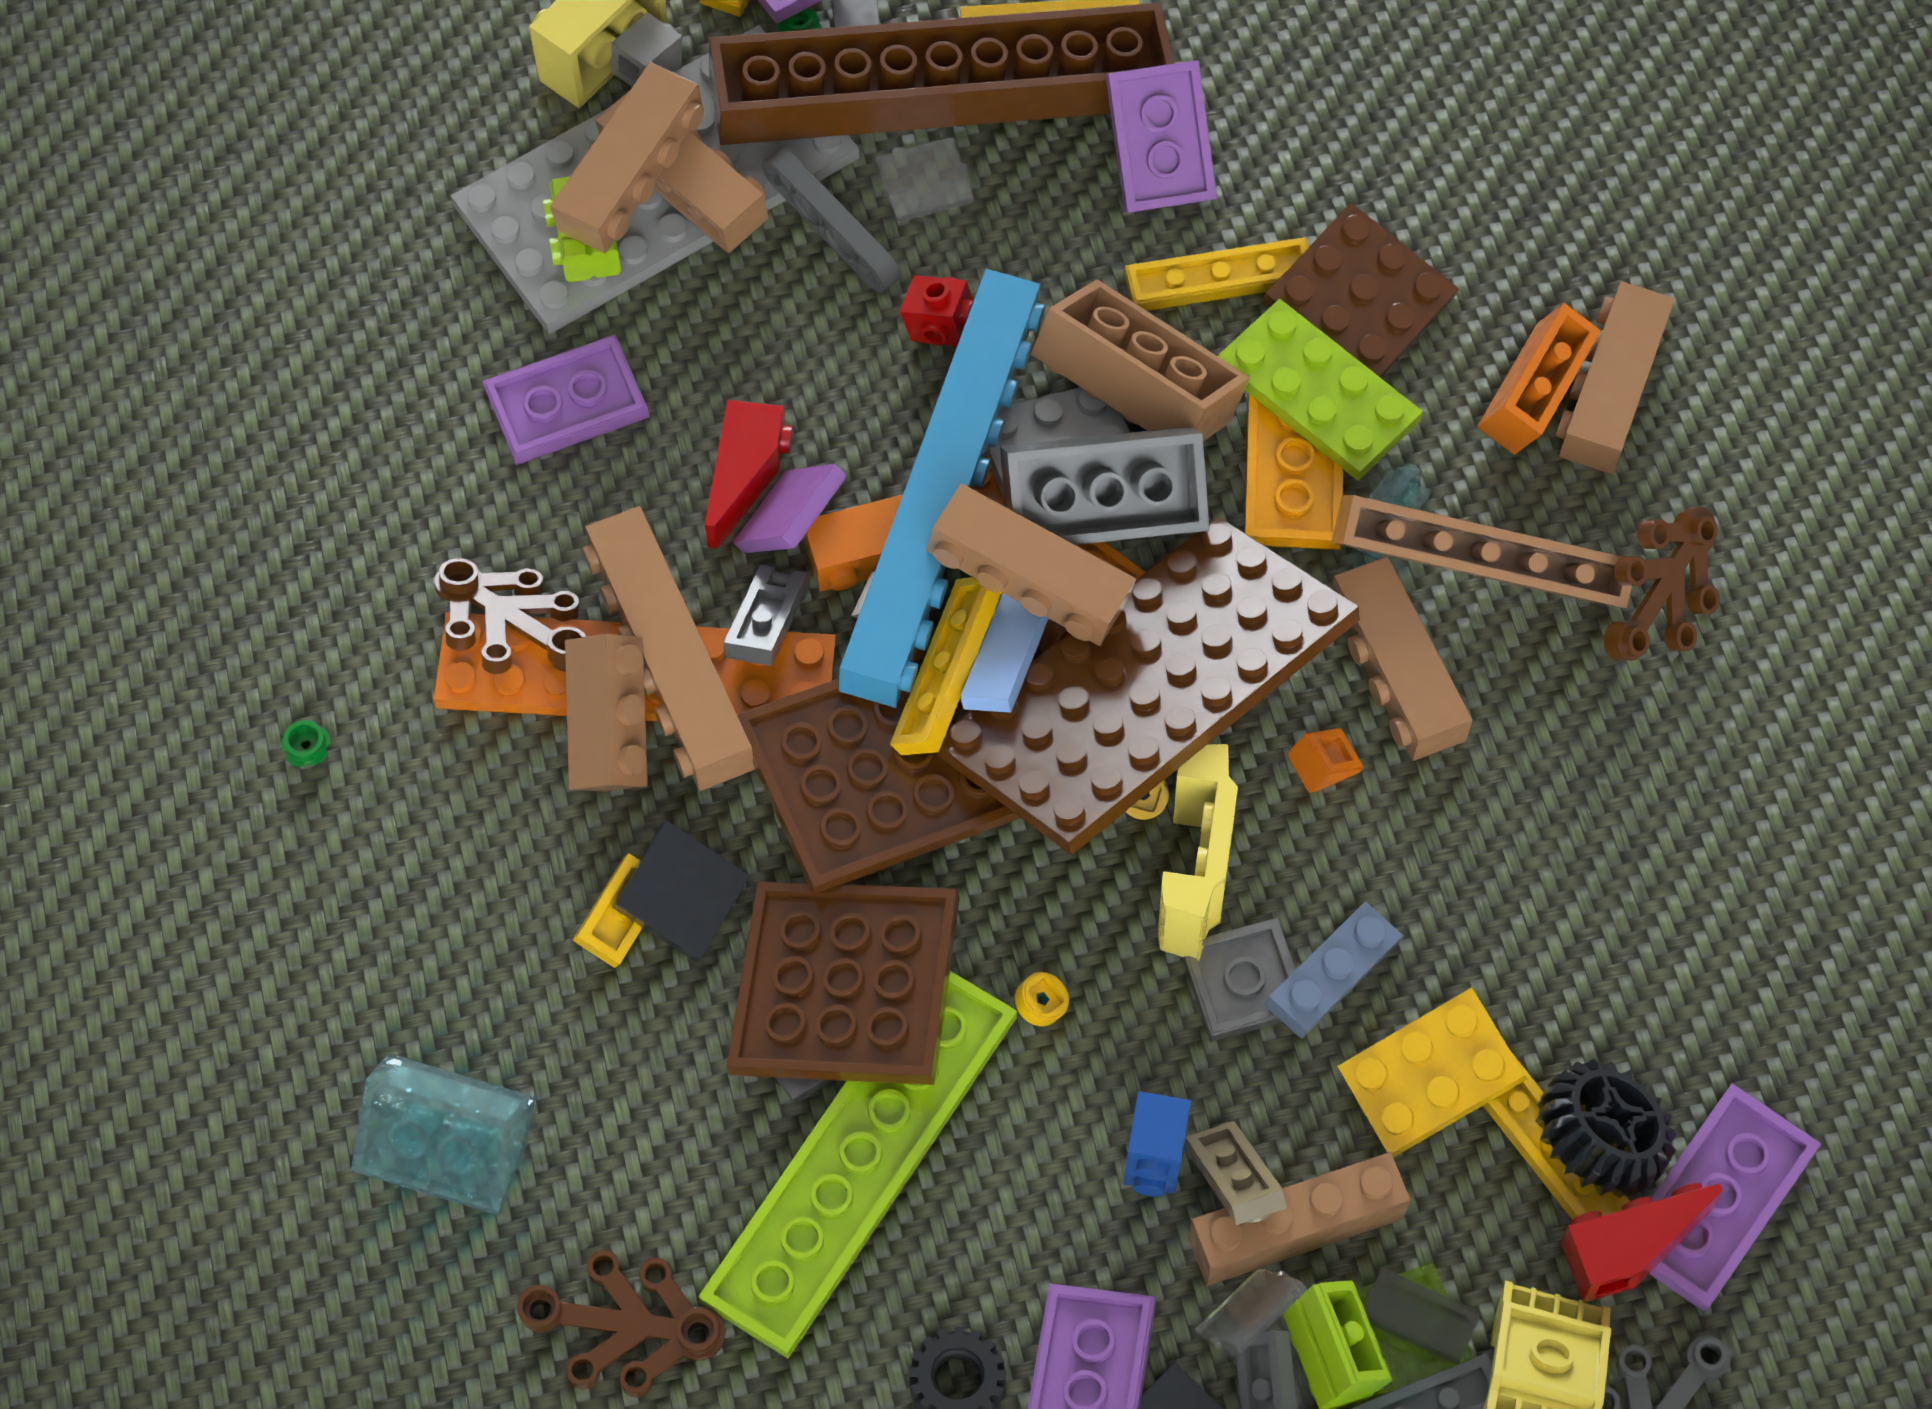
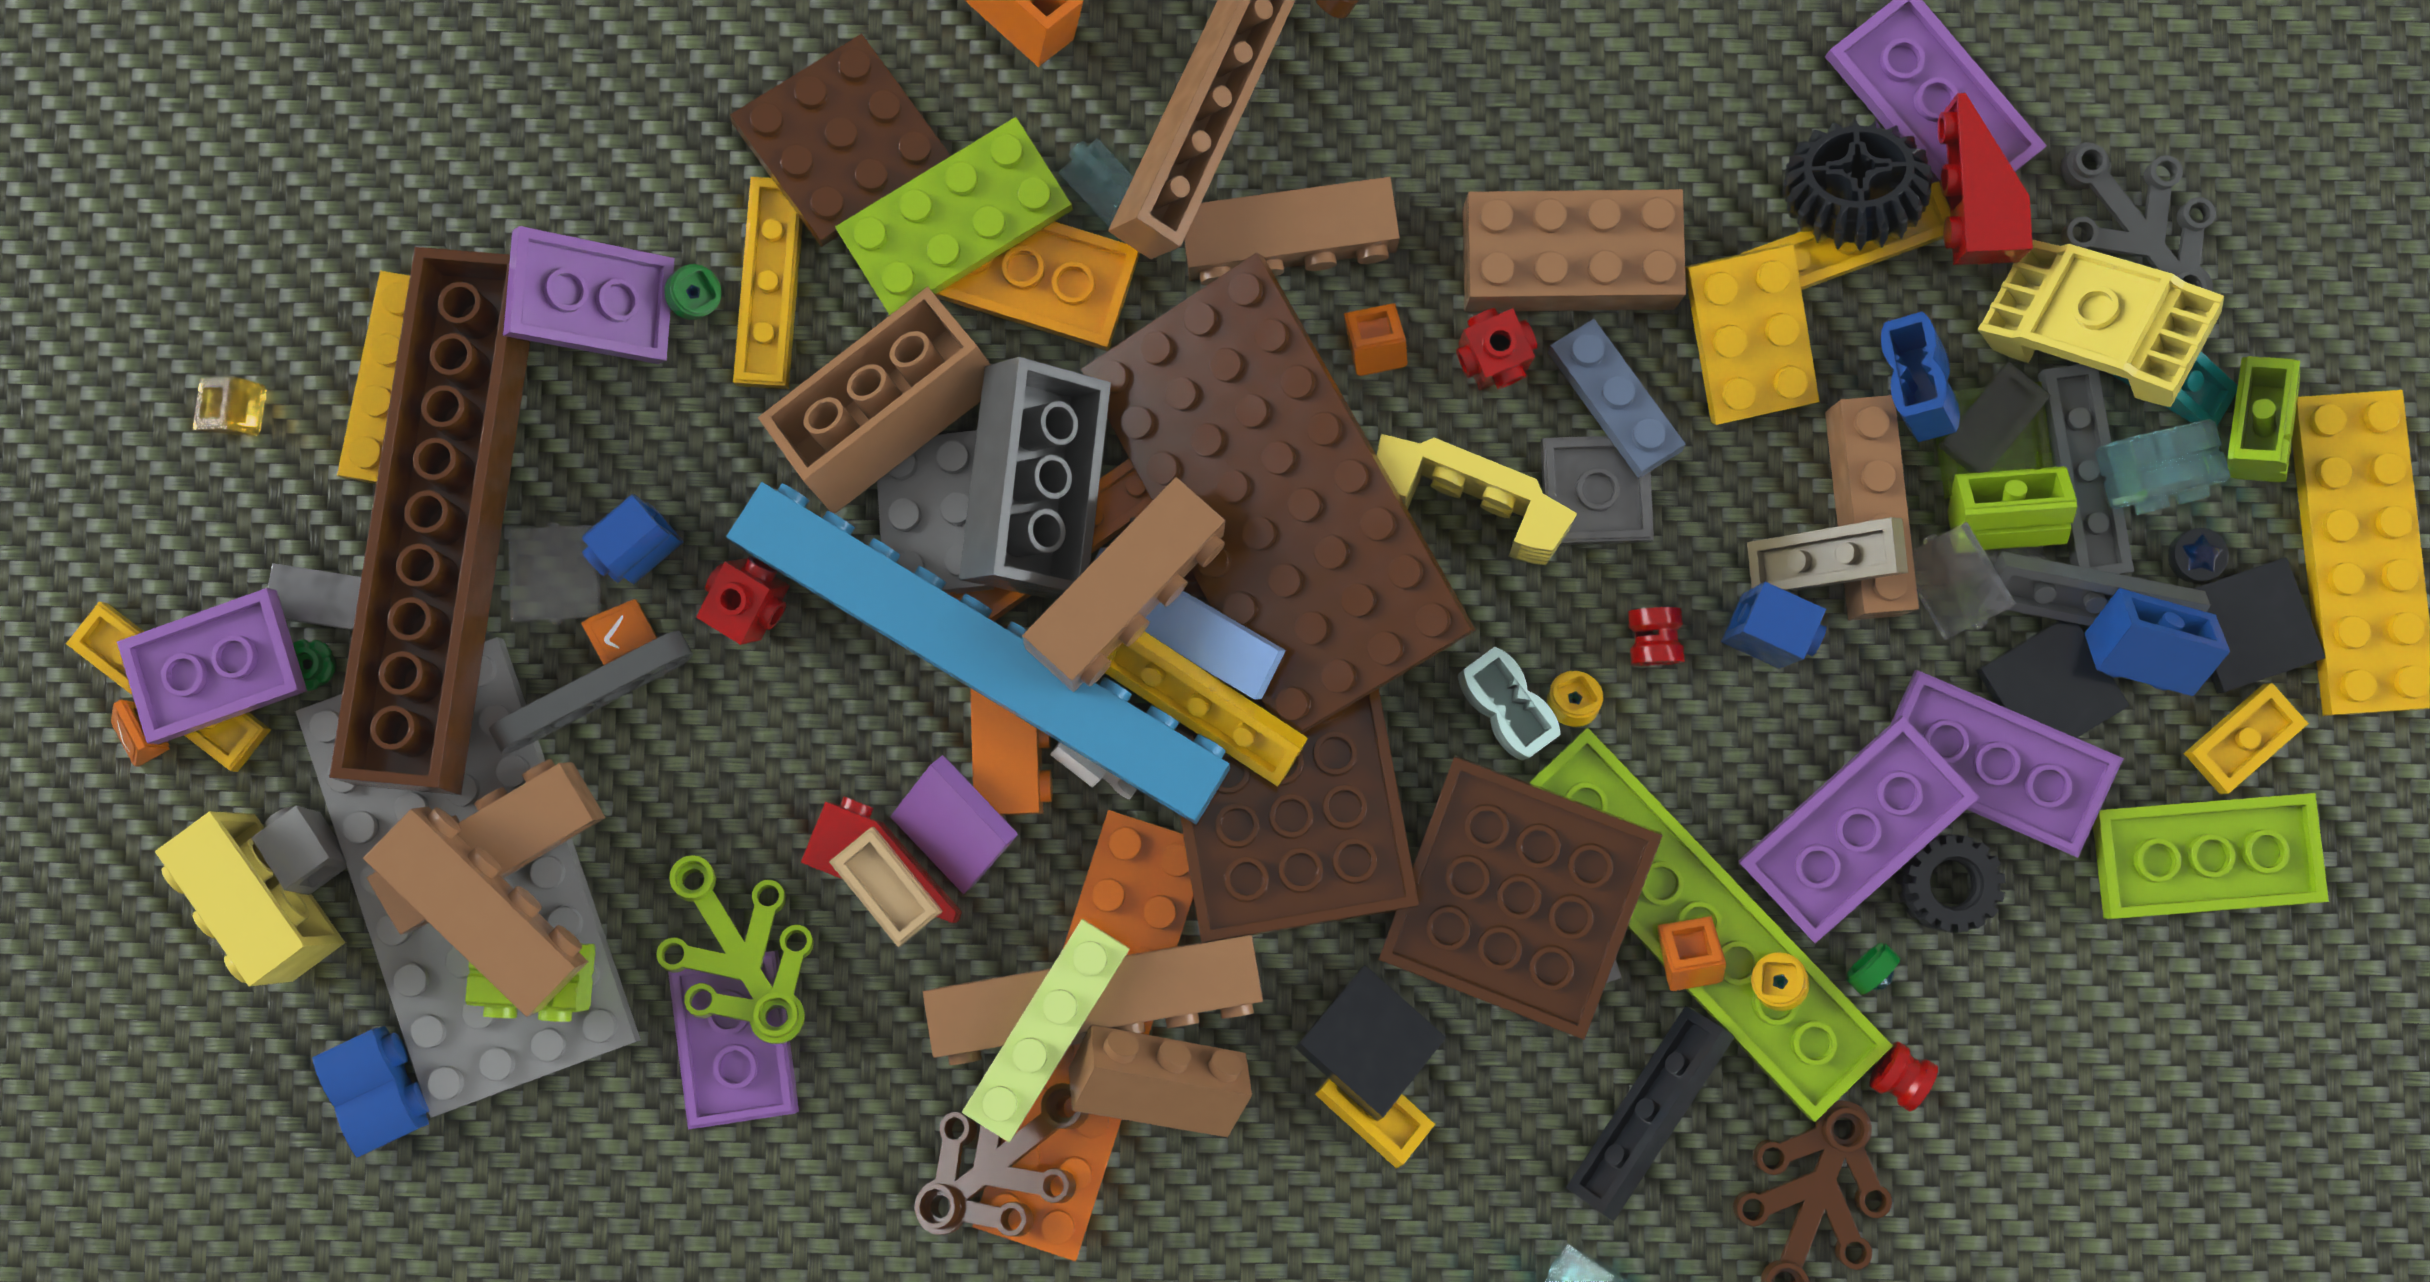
camera: 70 degrees left, 20 degrees up
dark grey plate [724,564,810,666] -> none
none -> blue brick [312,1026,429,1158]
none -> orange slope [581,599,658,665]
none -> blue brick [582,494,684,584]
none -> lime plant [656,855,814,1044]
none -> green tile [664,264,721,320]
none -> tan tile [829,827,943,947]
none -> yellowish green plate [962,919,1130,1142]
none -> red brick [1456,308,1538,391]
none -> light aqua brick [1458,647,1561,760]
none -> medium nougat brick [1462,189,1686,312]
none -> black plate [1566,1006,1734,1221]
none -> red wheel [1628,607,1685,666]
none -> orange slope [1657,916,1726,991]
none -> medium lavender plate [1738,716,1980,944]
none -> yellow tile [1751,952,1809,1011]
none -> green tile [1846,943,1901,995]
none -> red wheel [1869,1041,1938,1112]
none -> blue brick [1881,311,1960,442]

